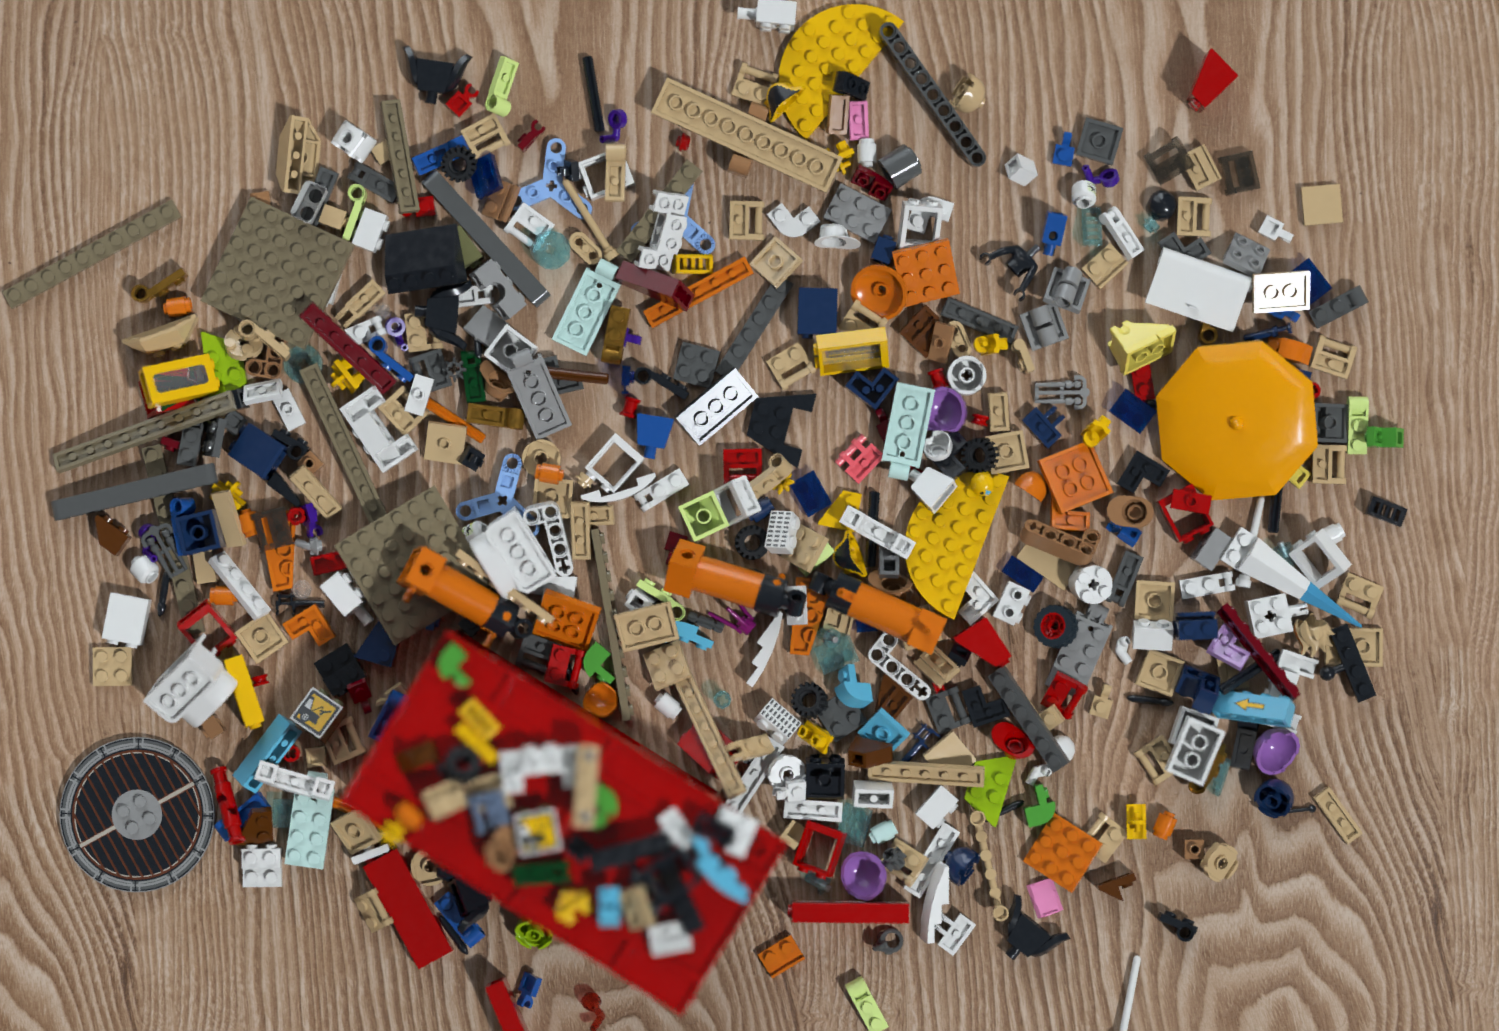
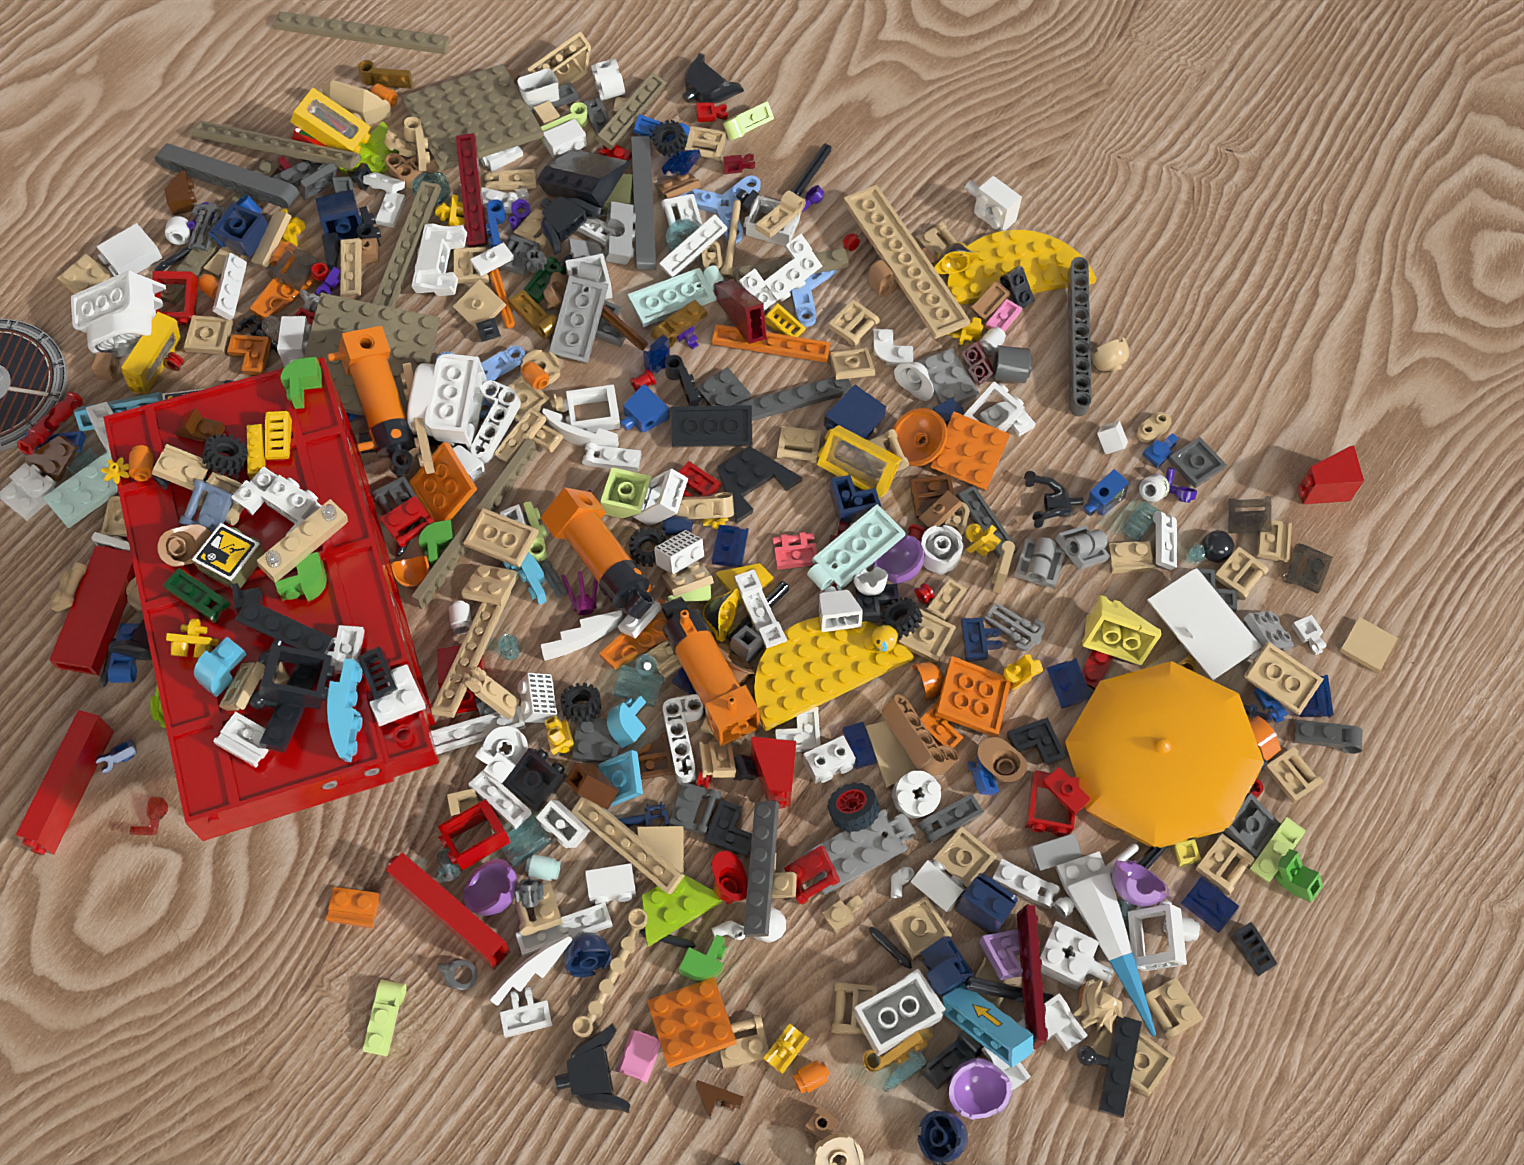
camera: 40 degrees right, 25 degrees down
none -> white plate [659,215,728,278]
none -> medium lavender cylinder [1112,859,1170,907]
none -> tan plate [1136,412,1171,444]
none -> clear blue plate [1181,877,1240,933]

